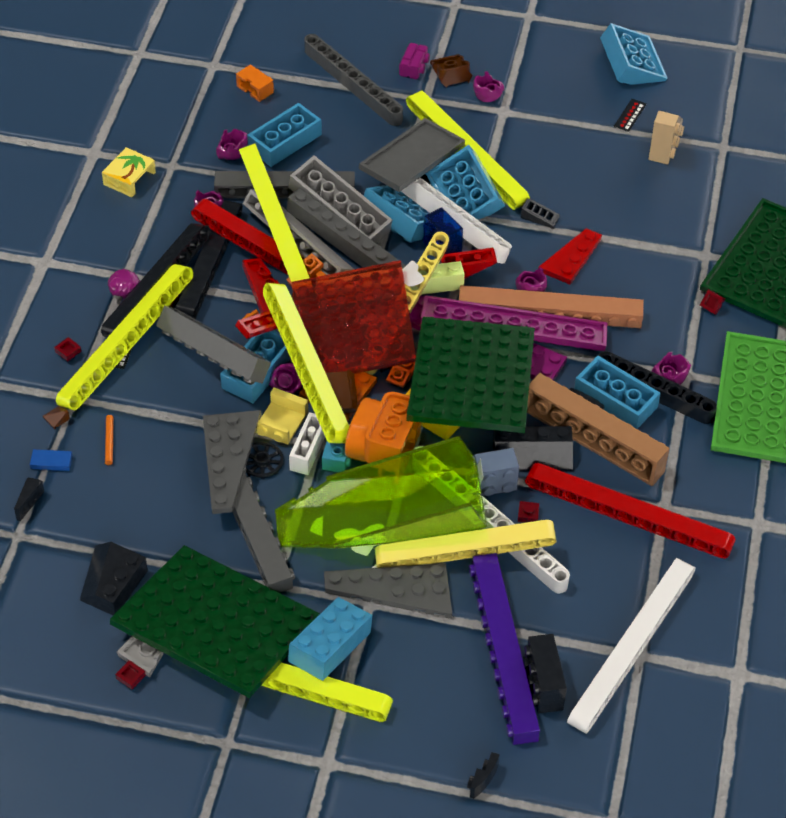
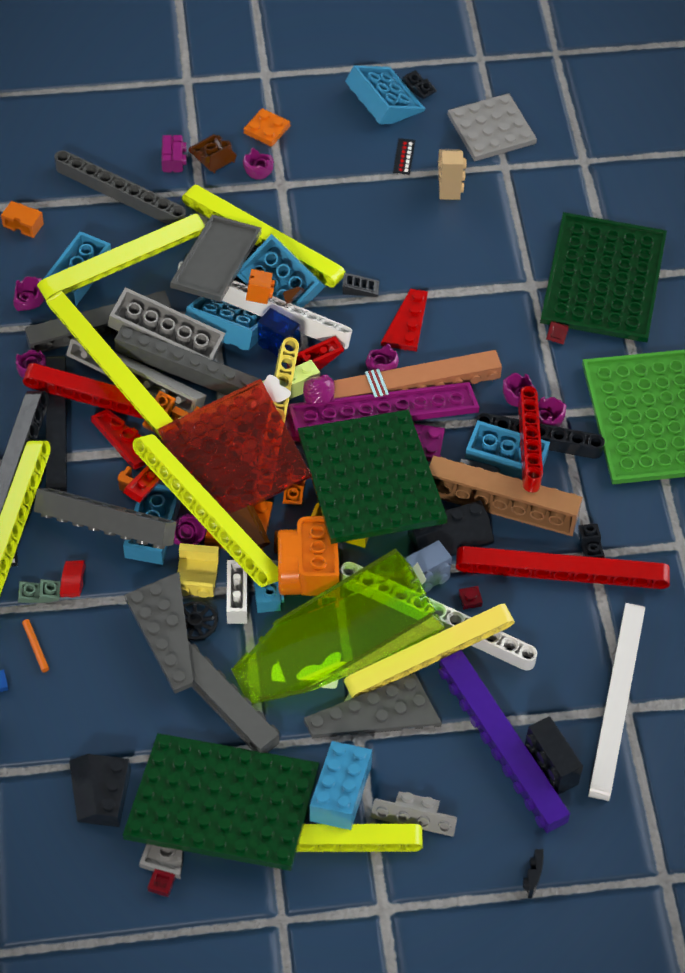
camera: 20 degrees left, 5 degrees up
none -> sand green slope [18,579,60,603]
none -> neon yellow beam [37,214,205,300]
none -> red slope [60,560,86,598]
none -> orange plate [243,108,290,147]
none -> orange brick [246,269,275,304]
none -> reddish brown slope [283,286,305,304]
none -> magenta hair [303,374,335,405]
none -> clear light blue sticker [365,369,389,397]
none -> light grey bracket [371,792,457,836]
none -> black slope [402,70,437,99]
none -> light grey plate [448,93,537,161]
none -> magenta hair [503,373,535,407]
none -> red beam [518,386,543,493]
none -> black slope [578,524,605,558]

